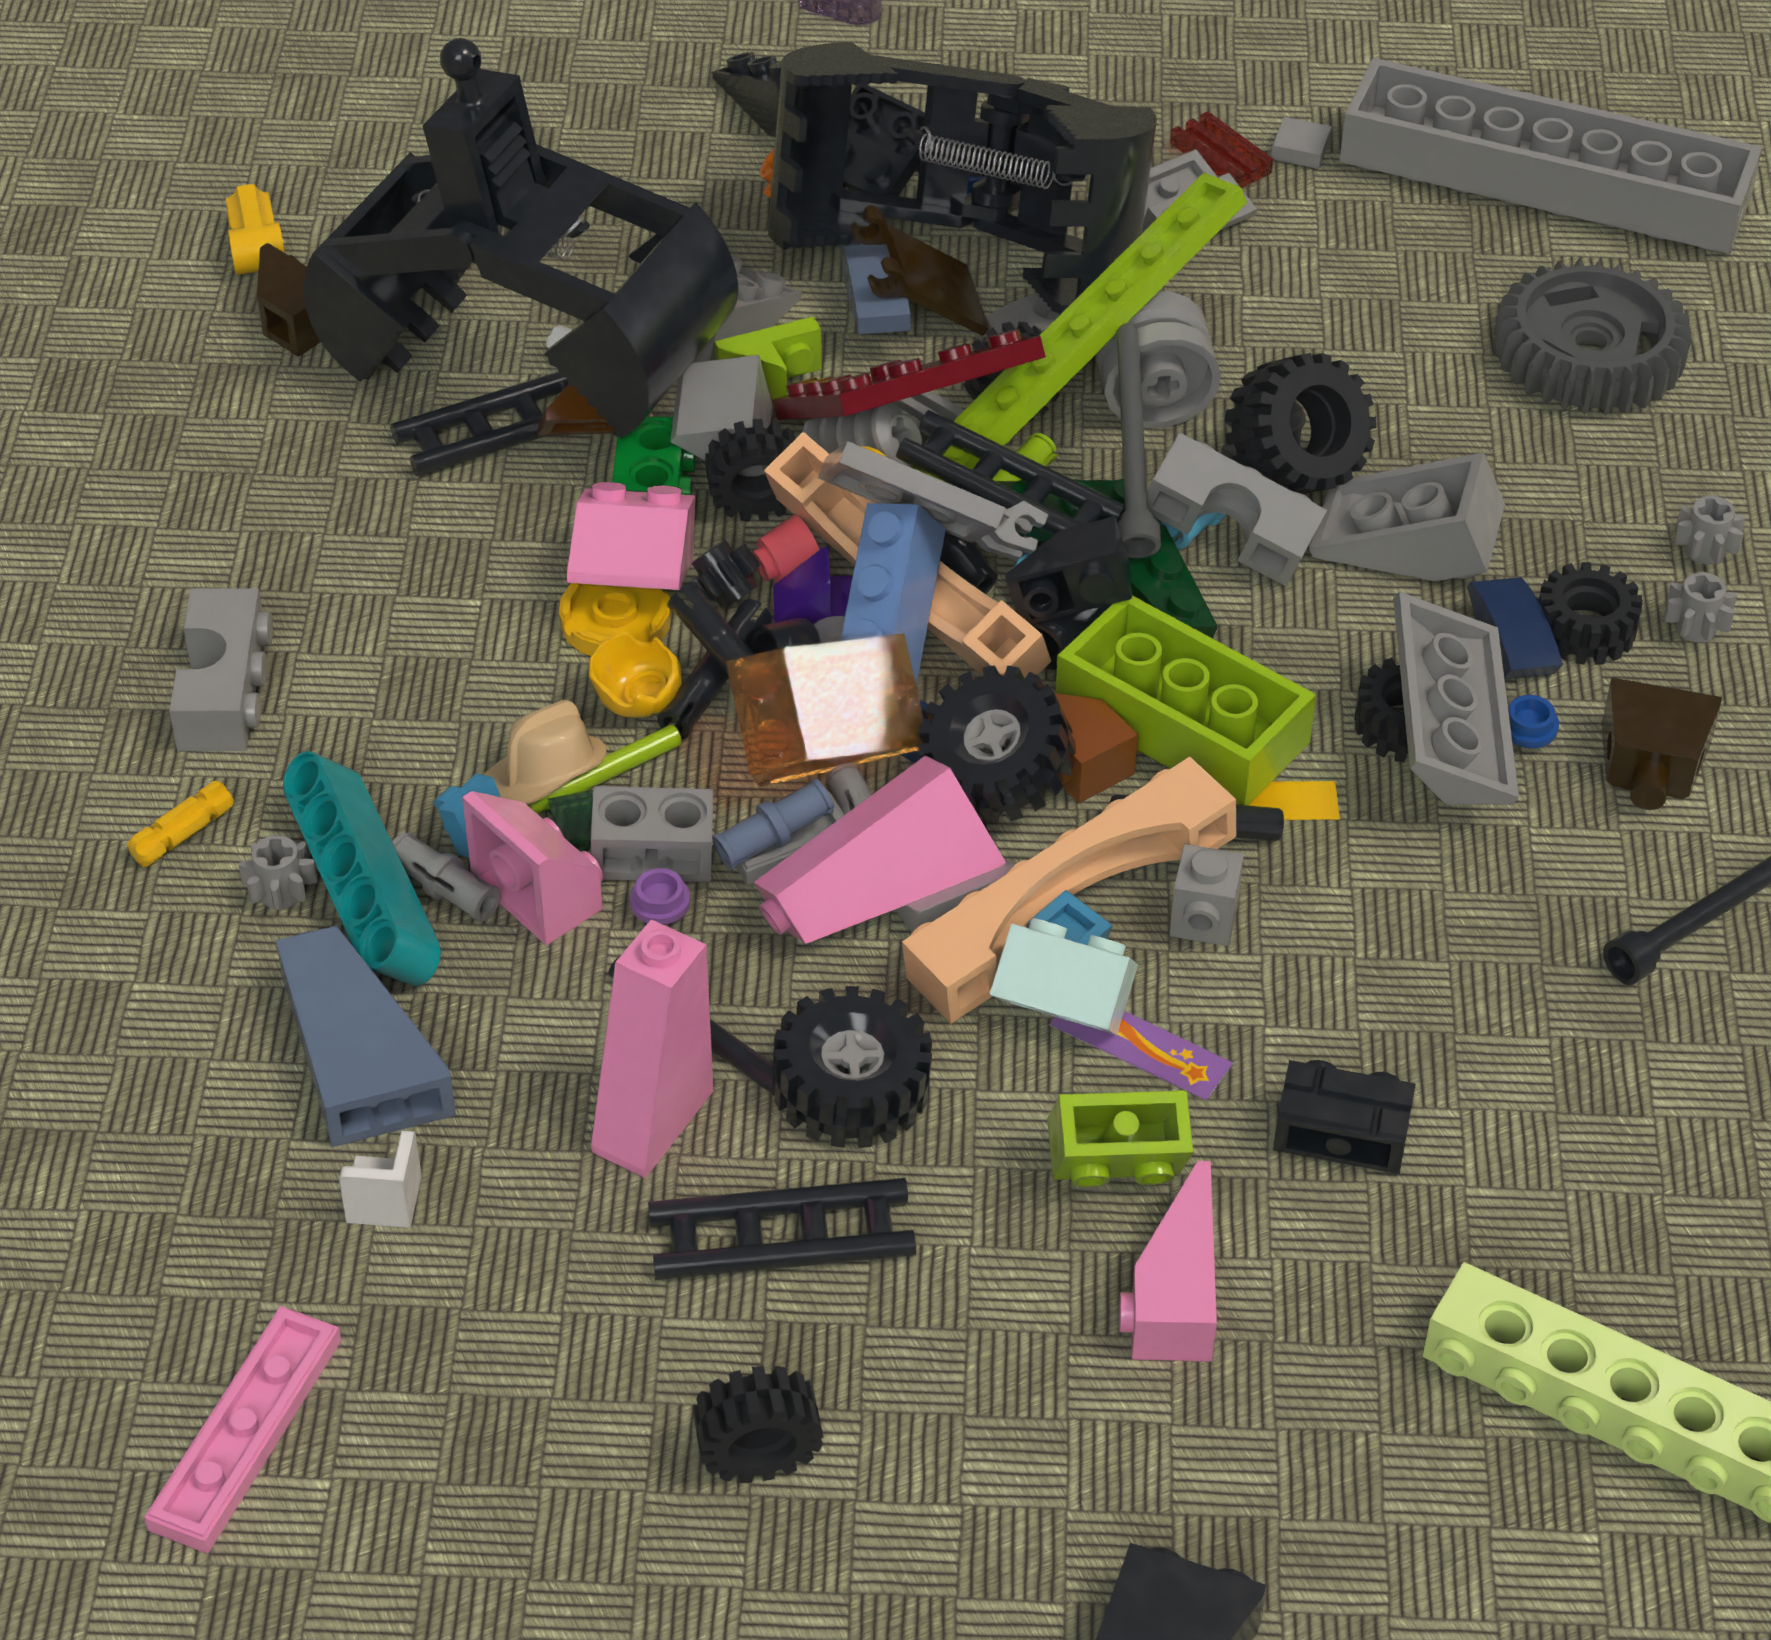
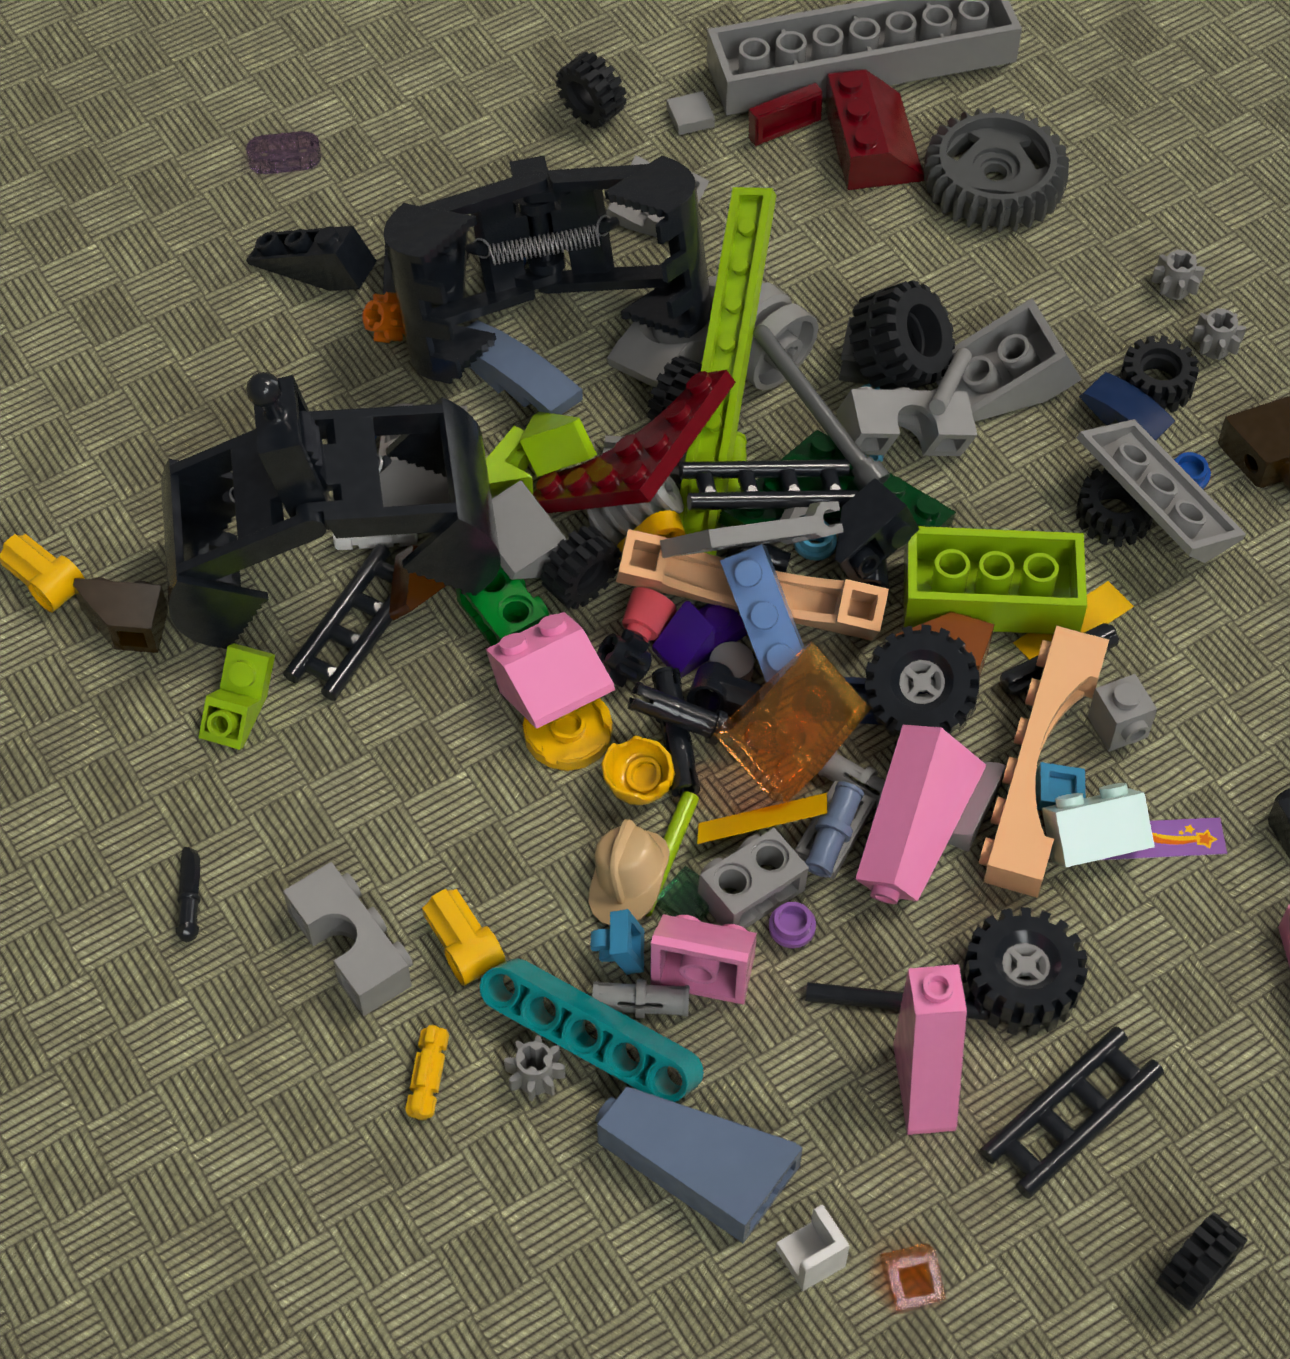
camera: 35 degrees left, 10 degrees up
dark brown flag [850,205,988,336] -> none
lime brick [1047,1090,1194,1187] -> none
clear red tile [1170,111,1274,188] -> none
none -> black piece [175,847,201,942]
none -> lime slope [198,643,275,750]
none -> yellow piece [422,889,506,986]
none -> lime slope [519,411,597,477]
none -> black tyre [556,51,627,128]
none -> yellow sticker [697,793,827,844]
none -> dark red tile [748,83,822,146]
none -> dark red slope [825,69,924,190]
none -> clear orange slope [880,1243,946,1311]
none -> light grey bar [929,348,972,415]

